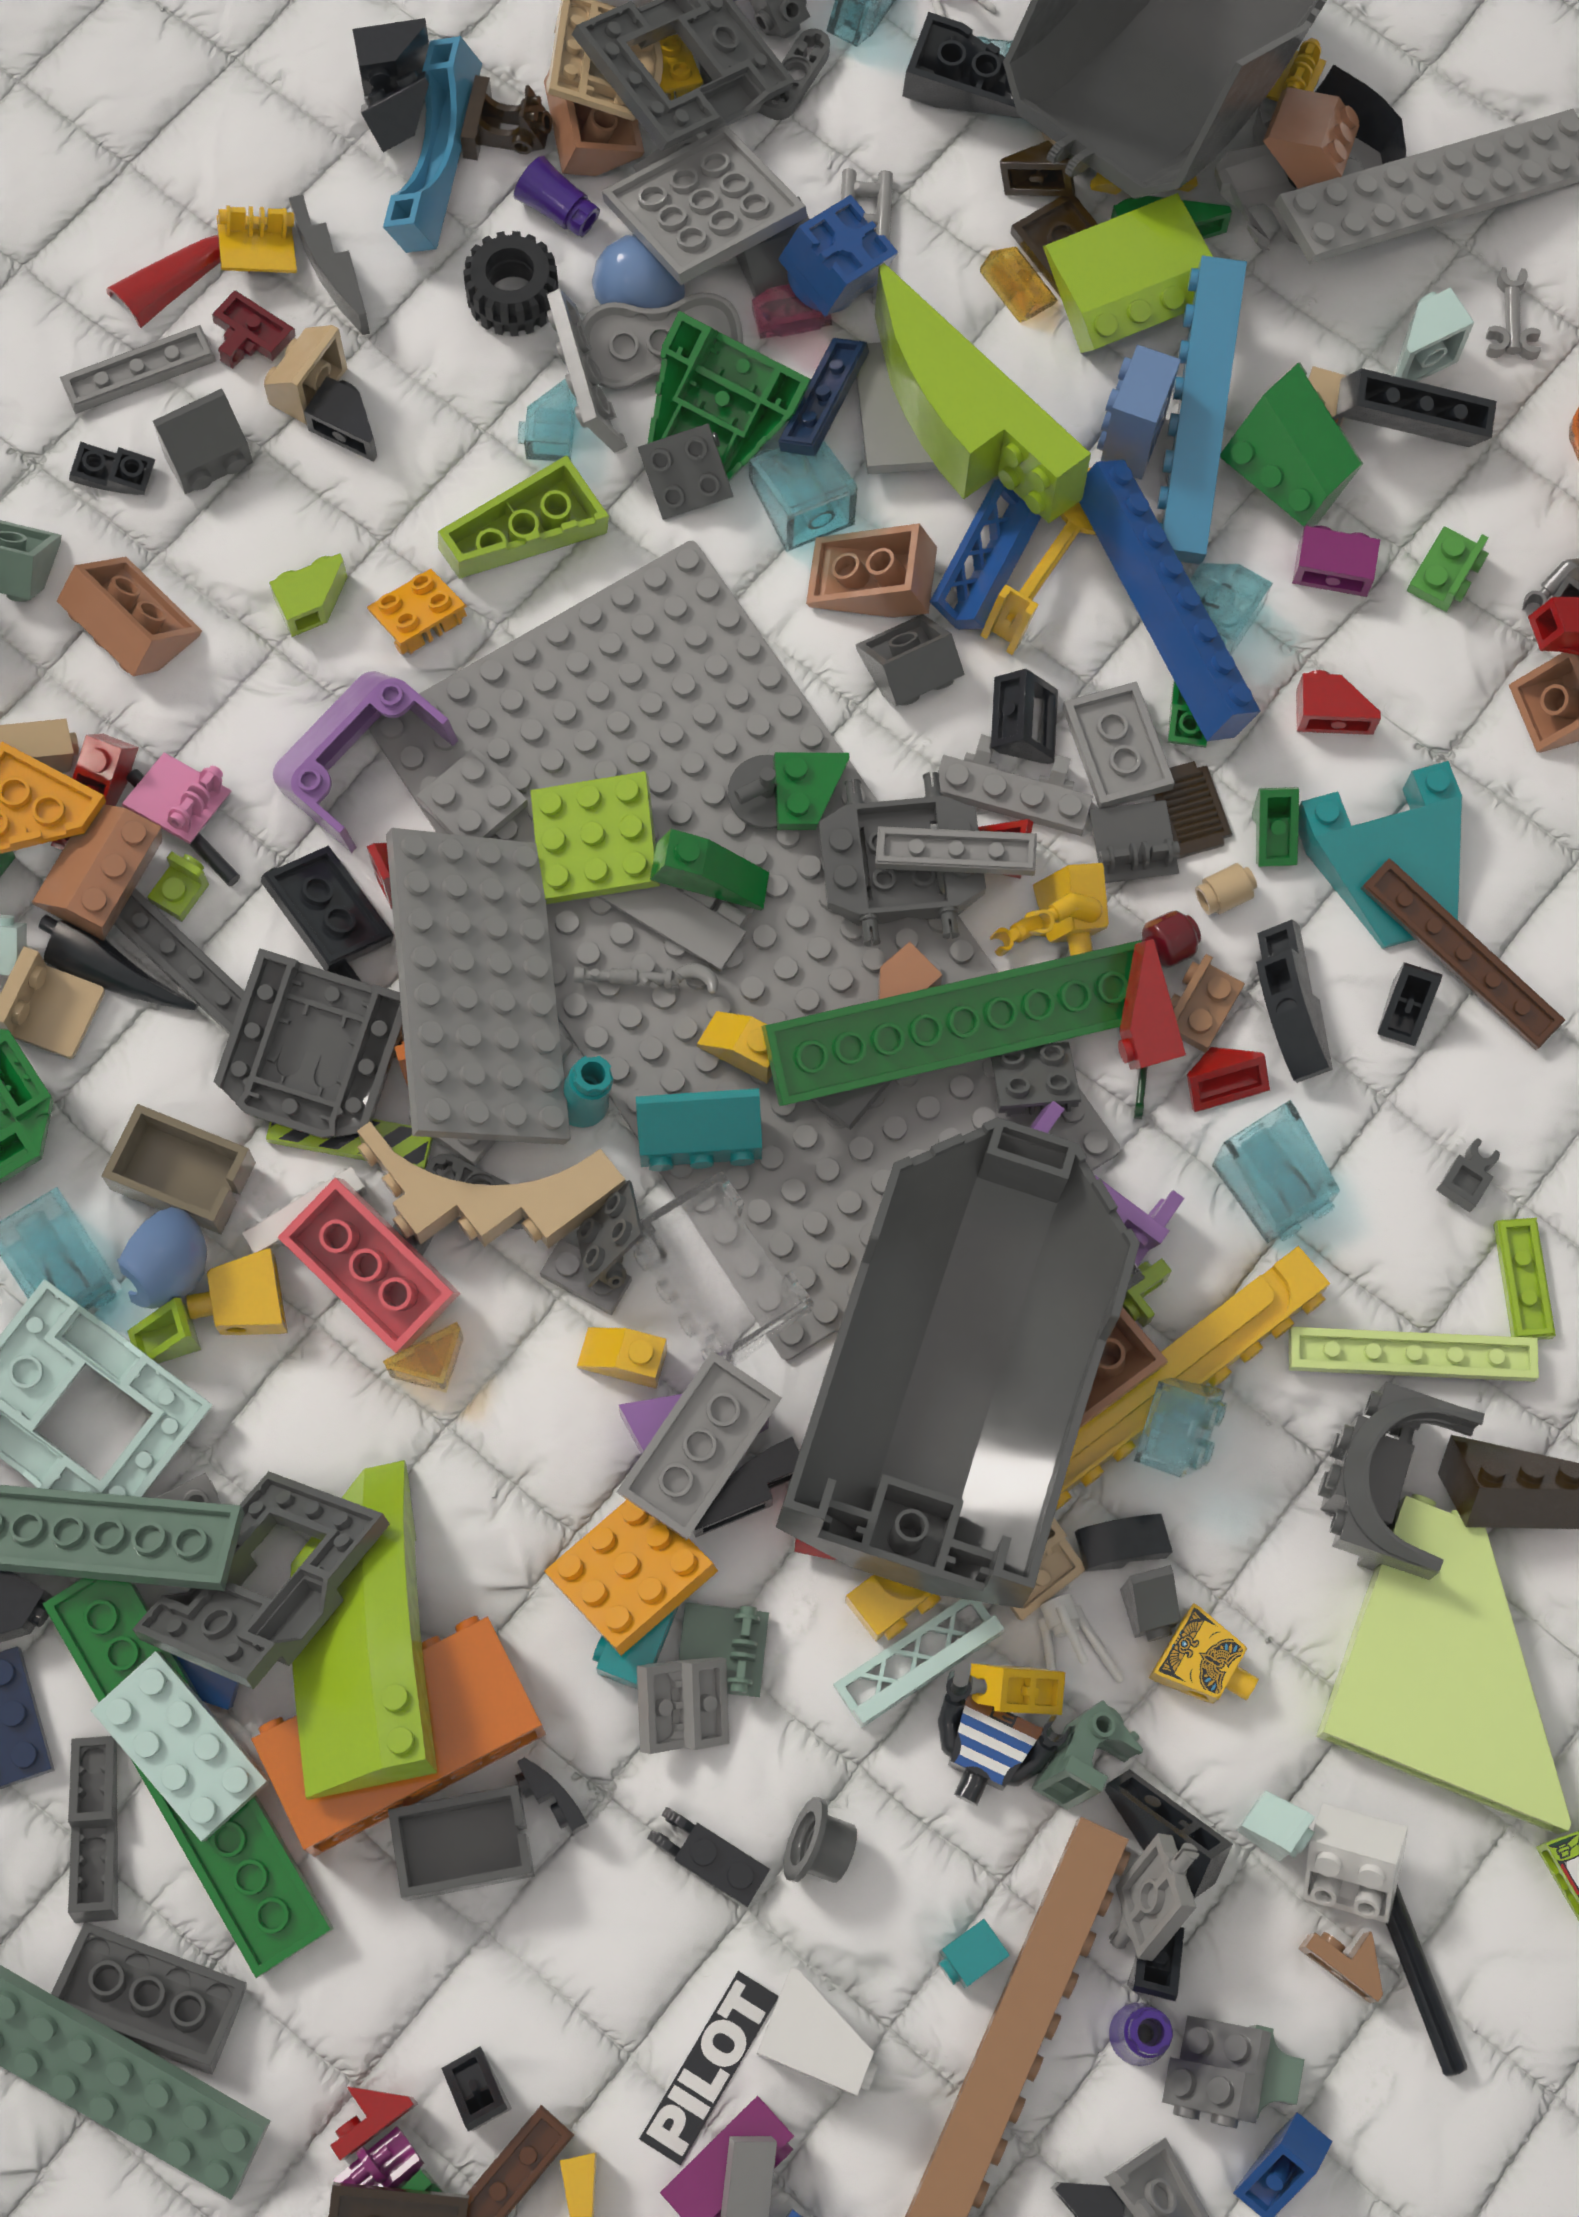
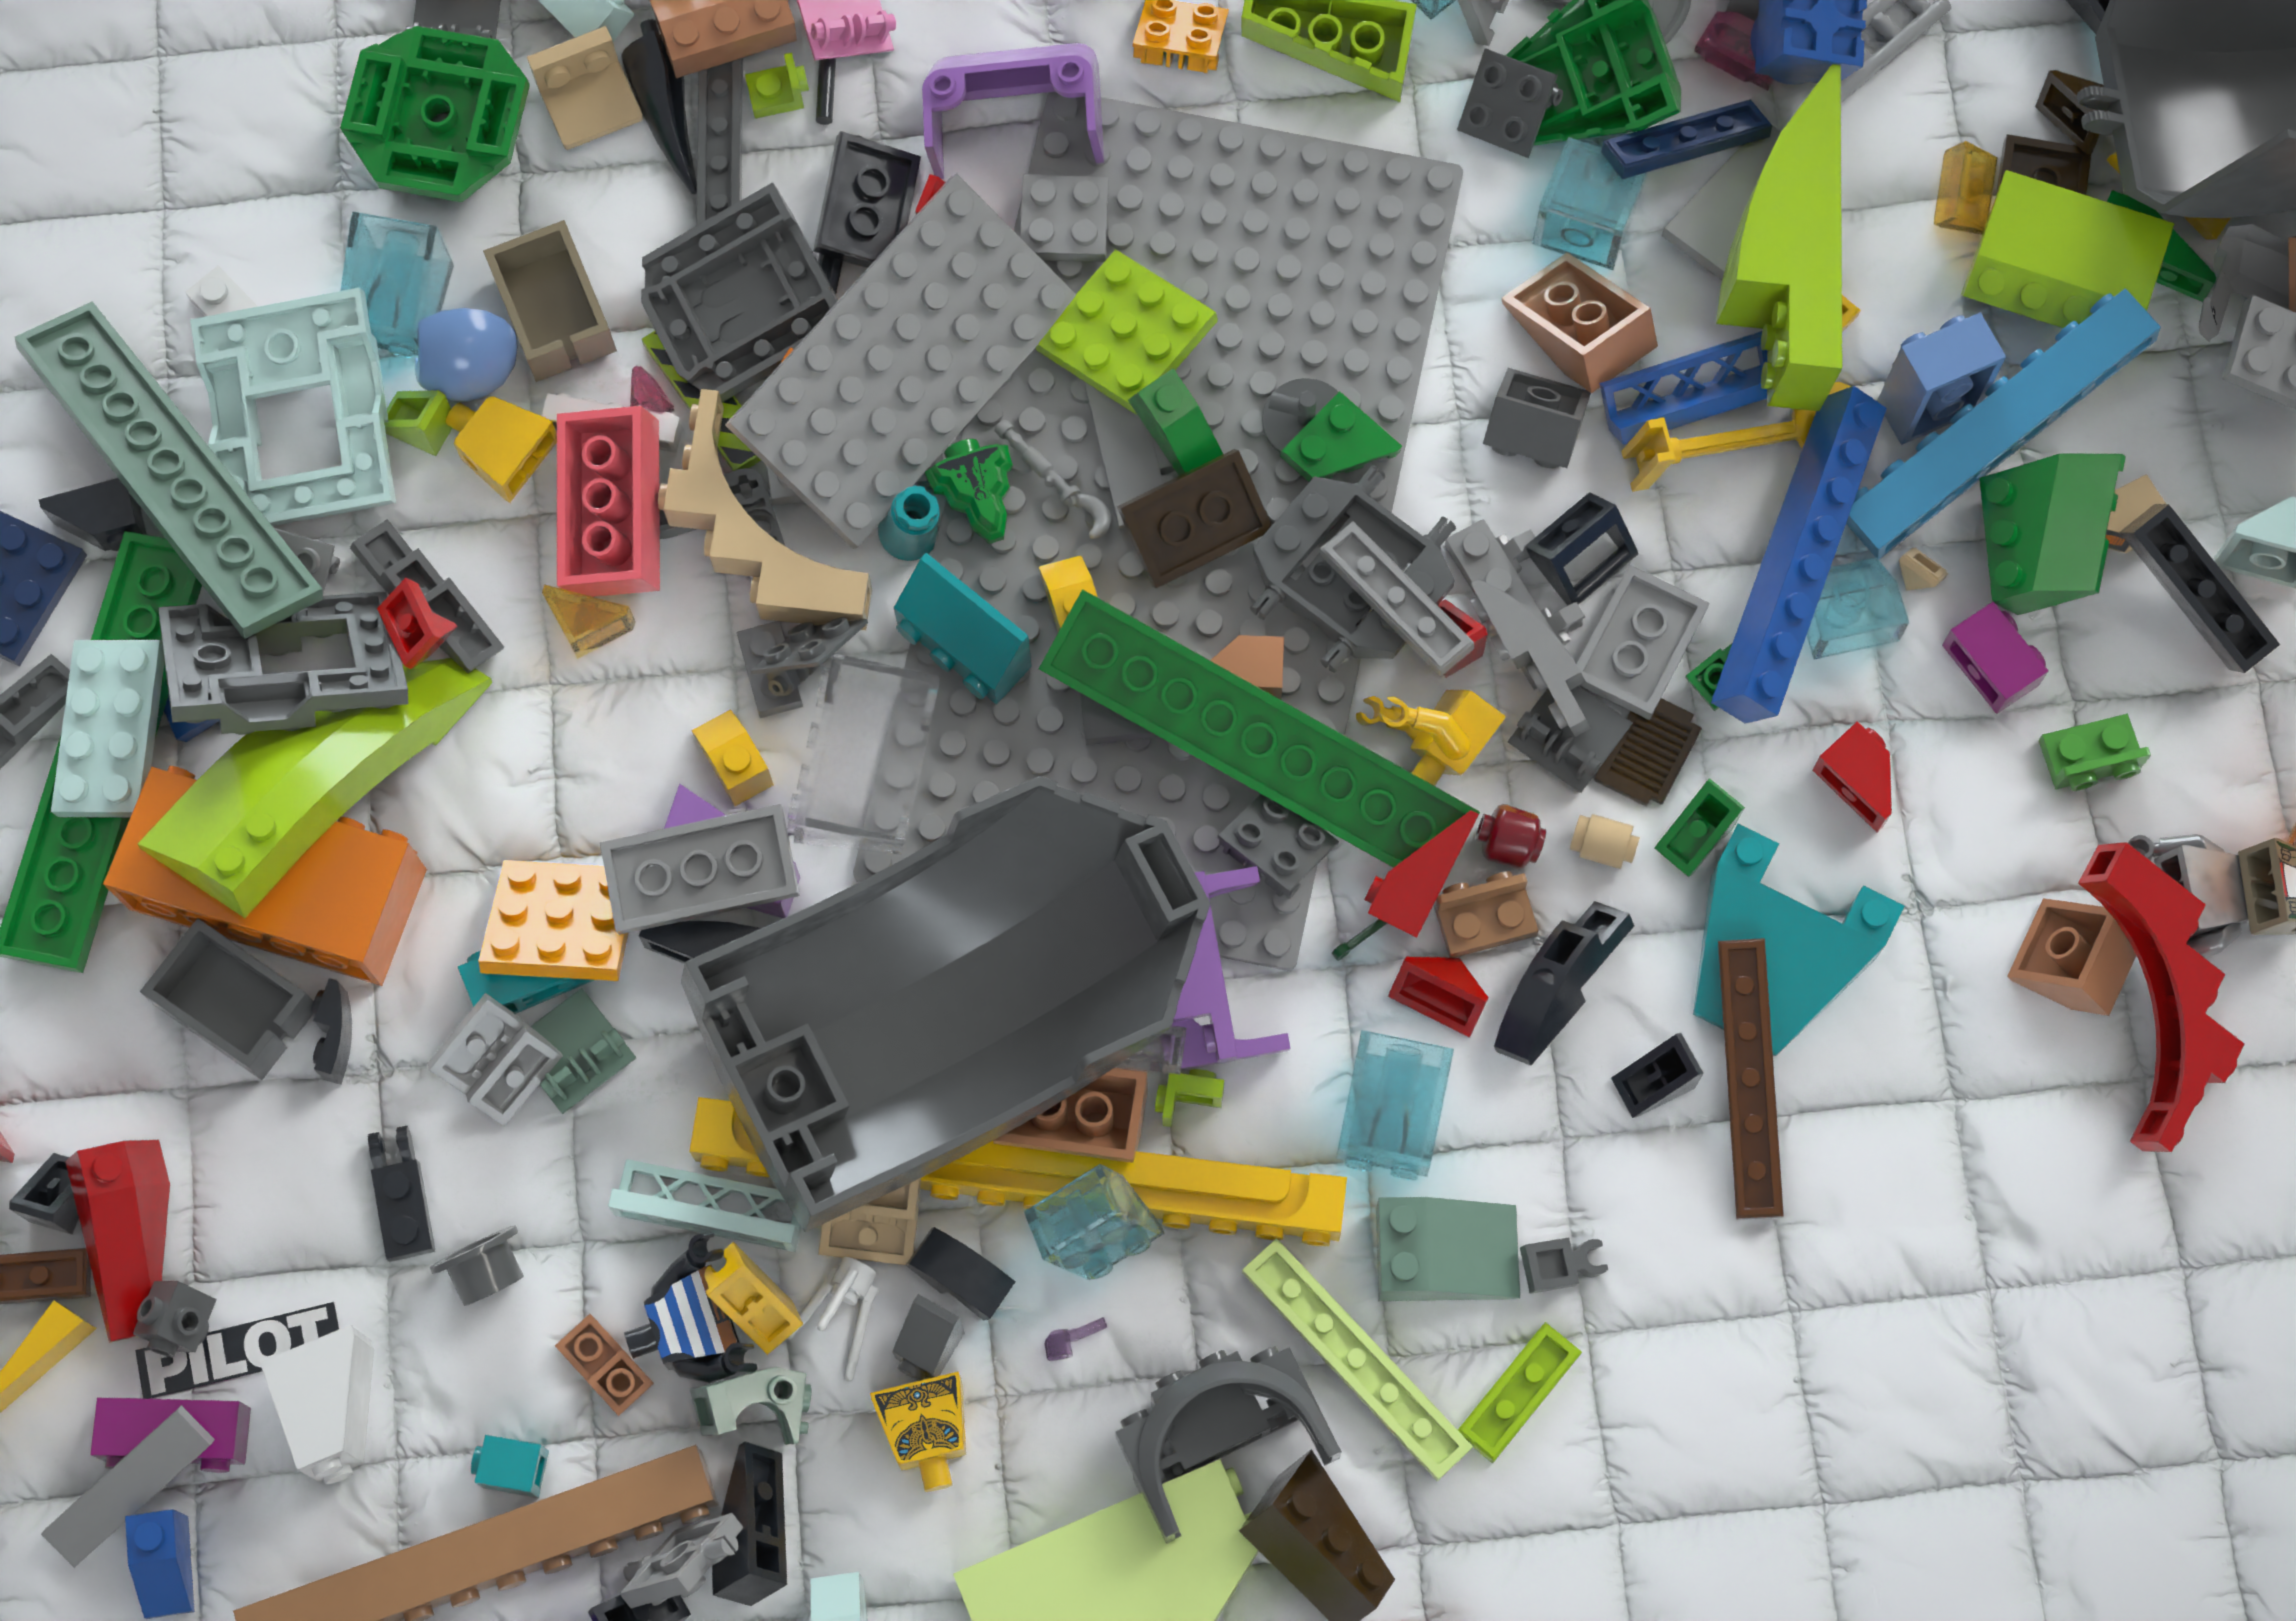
camera: 50 degrees right, 0 degrees up
none -> red wedge [65,1140,170,1343]
none -> dark grey brick [133,1281,217,1357]
none -> dark grey slope [350,519,504,673]
none -> red slope [377,578,457,669]
none -> nougat slope [555,1314,654,1416]
none -> clear pink slope [630,365,674,413]
none -> green rock [924,439,1013,544]
none -> clear purple hand [1044,1317,1107,1361]
none -> dark brown plate [1117,449,1272,588]
none -> sand green slope [1376,1197,1520,1301]
none -> light grey slope [1470,579,1591,737]
none -> tan slope [1899,548,1948,591]

